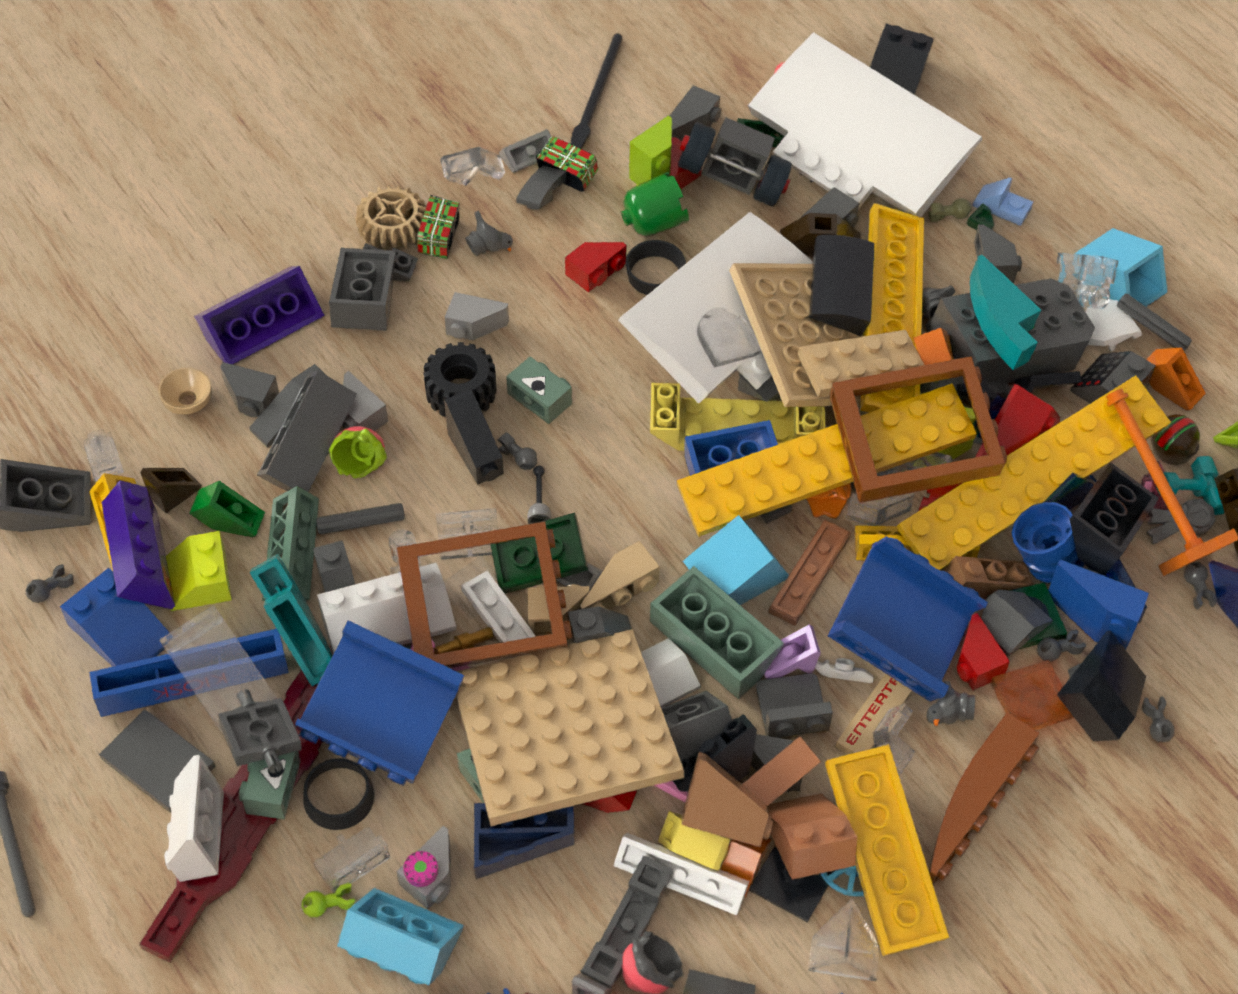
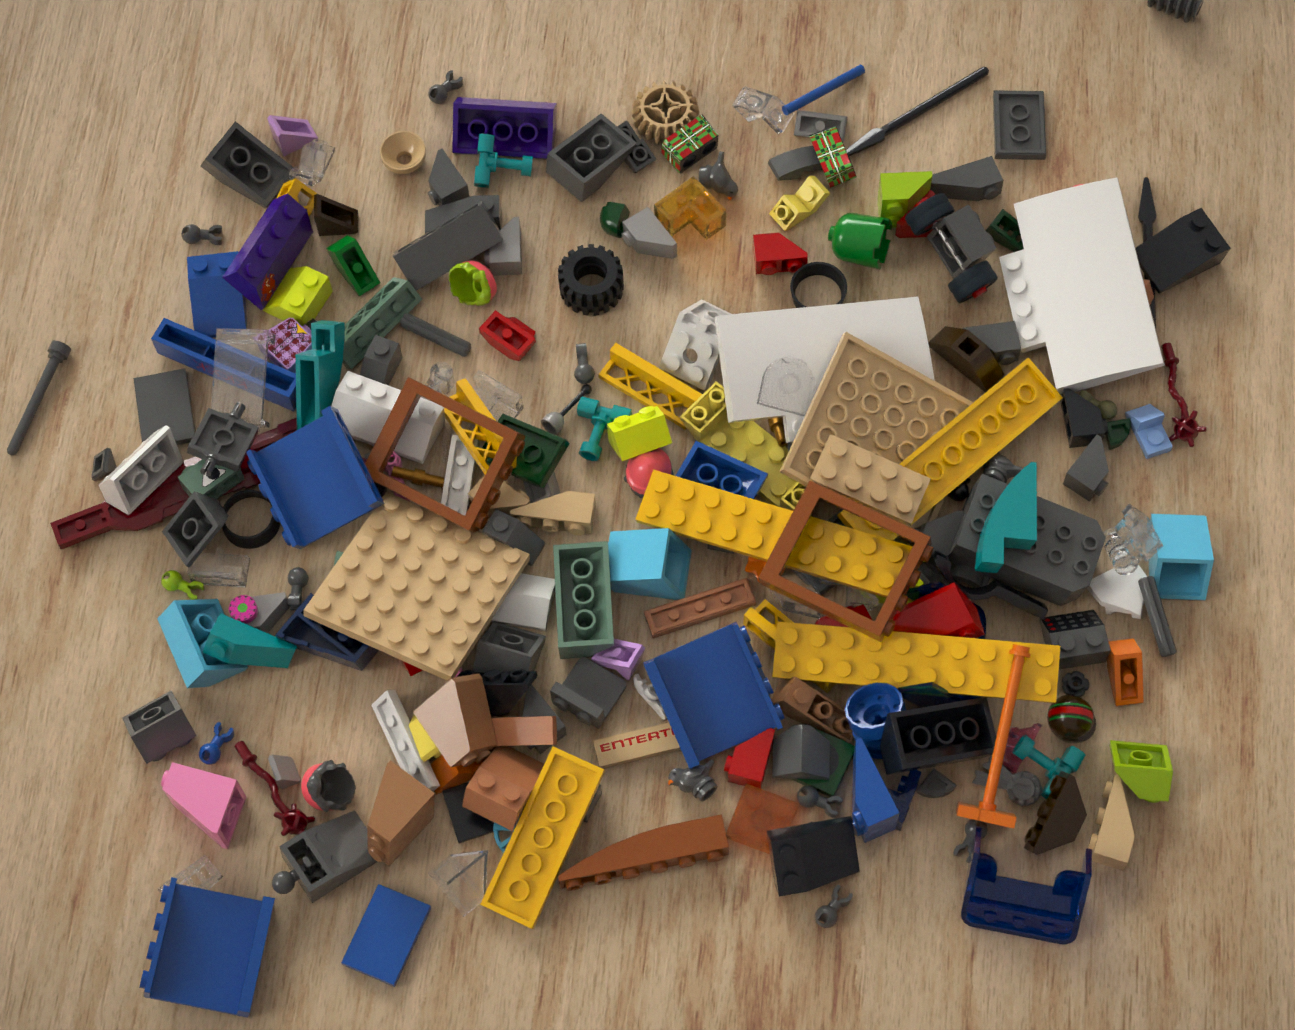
camera: 45 degrees right, 10 degrees up
black slope [444,389,504,485] -> none
sand green brick [506,357,572,424] -> none
dark grey slope [581,855,673,988] -> none
black slope [809,235,874,336] -> none
clear slope [873,703,916,776] -> none
orange slope [913,328,954,365] -> none
none -> dark grey slope [91,448,117,481]
none -> dark grey slope [162,491,229,567]
none -> teal slope [202,613,297,668]
none -> torso [256,318,317,373]
none -> lavender slope [267,115,318,156]
none -> dark grey arm [287,567,309,610]
none -> medium nougat slope [367,760,435,866]
none -> dark grey arm [428,70,463,104]
none -> yellow fence [444,378,517,475]
none -> teal bar [474,134,533,188]
none -> red slope [479,310,536,361]
none -> teal bar [577,396,633,461]
none -> yellow fence [598,343,702,430]
none -> dark green piece [600,202,630,238]
none -> neon yellow slope [607,406,672,461]
none -> coral hair [624,448,674,498]
none -> clear yellow brick [654,176,726,240]
none -> white bracket [659,299,731,390]
none -> pearl gold bar [768,417,788,447]
none -> light yellow slope [769,176,830,231]
none -> blue bar [782,64,865,115]
none -> dark grey tile [917,768,957,798]
none -> dark grey tile [993,90,1046,160]
none -> black slope [1060,388,1108,448]
none -> dark red piece [1161,343,1207,447]

